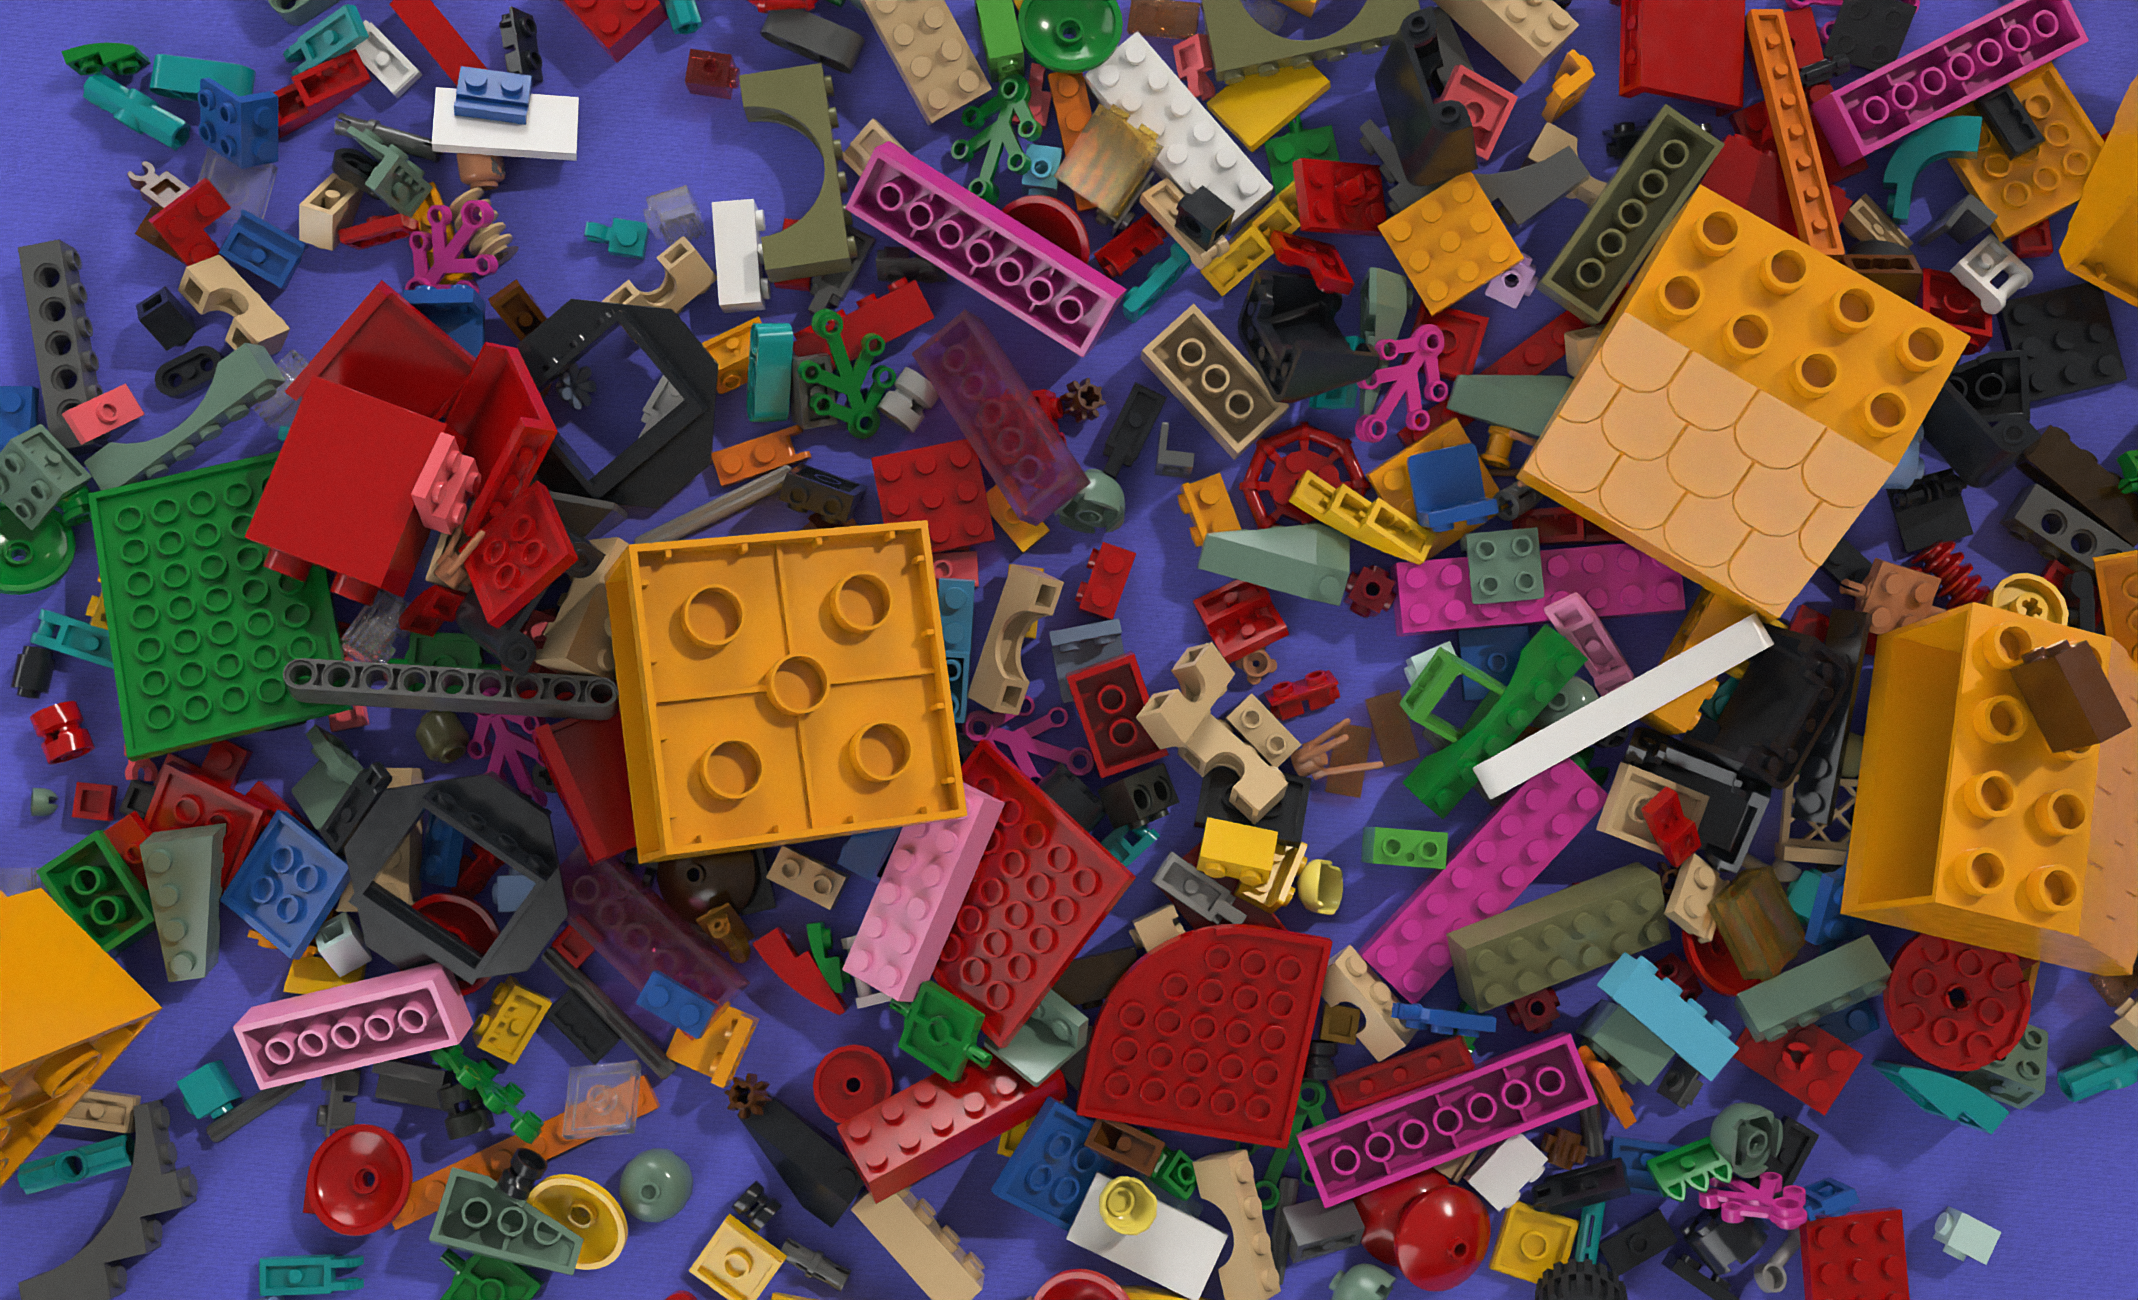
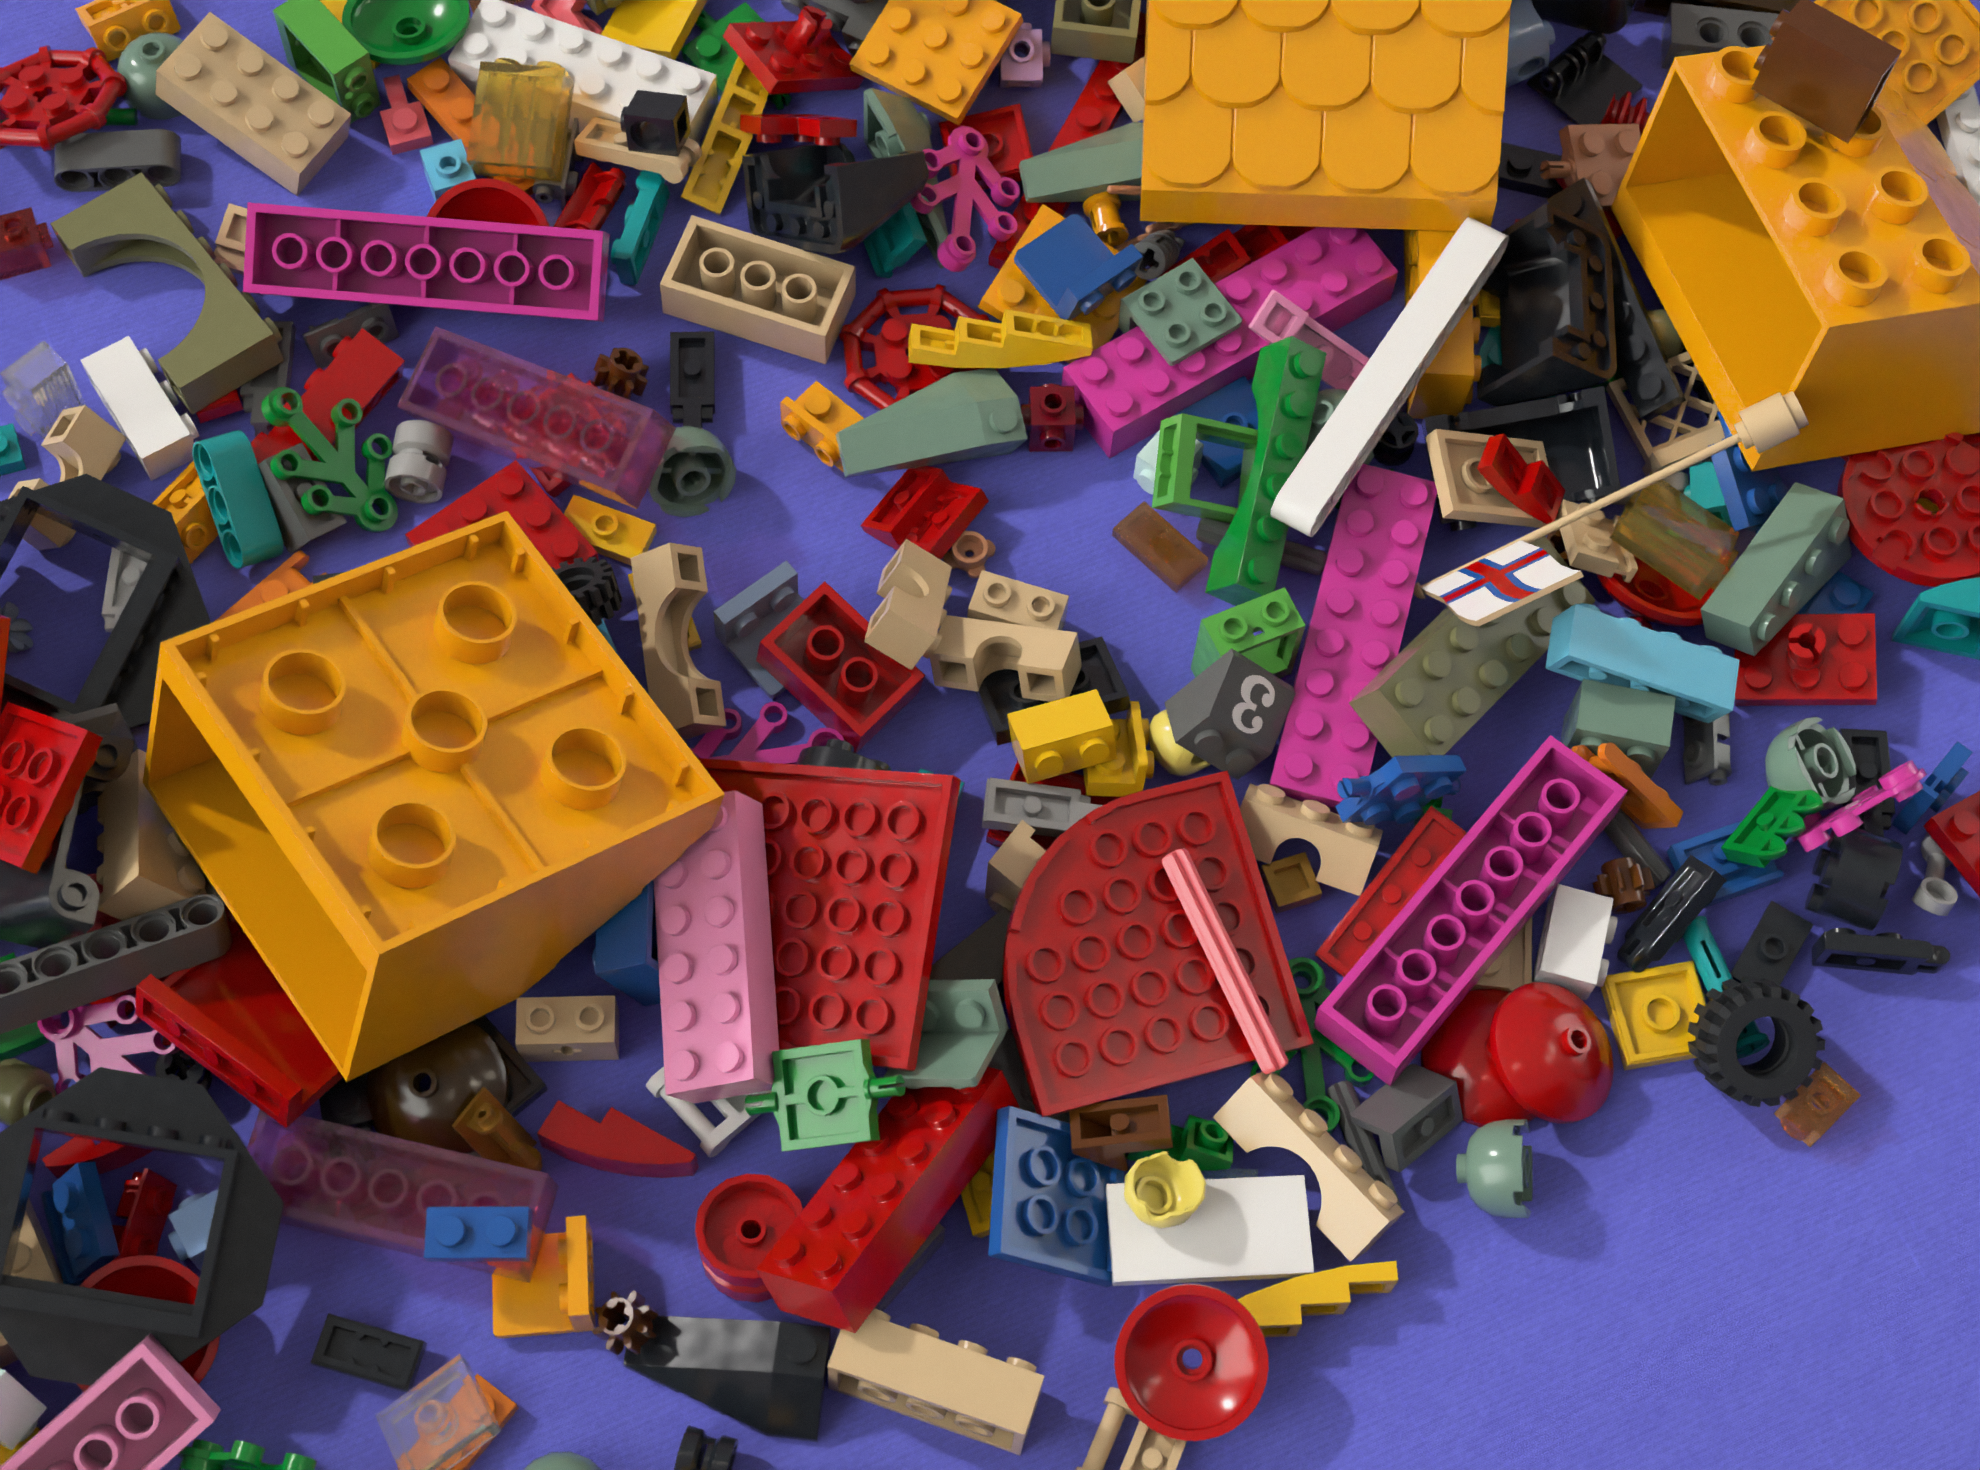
camera: 30 degrees left, 20 degrees down
yellow bracket [472,975,552,1065] -> none
dark grey axle [541,946,677,1079] -> none
red plate [551,917,604,969] -> none
green slope [806,921,852,993] -> none
green plant [951,74,1042,205] -> none
red brick [1075,542,1136,621] -> none
pearl dark grey brick [1097,763,1180,831] -> none
dark grey panel [1154,422,1195,478] -> none
red hinge [1263,670,1340,721] -> none
nougat plant [1291,718,1384,780] -> none
black wheel [1303,1040,1338,1080] -> none
clear orange plate [1324,722,1372,798] -> none
dark red brick [1505,986,1560,1034] -> none
none -> black tyre [551,557,622,627]
none -> coral axle [1162,848,1288,1075]
none -> dark grey slope [1165,648,1295,780]
none -> flag [1413,391,1809,626]

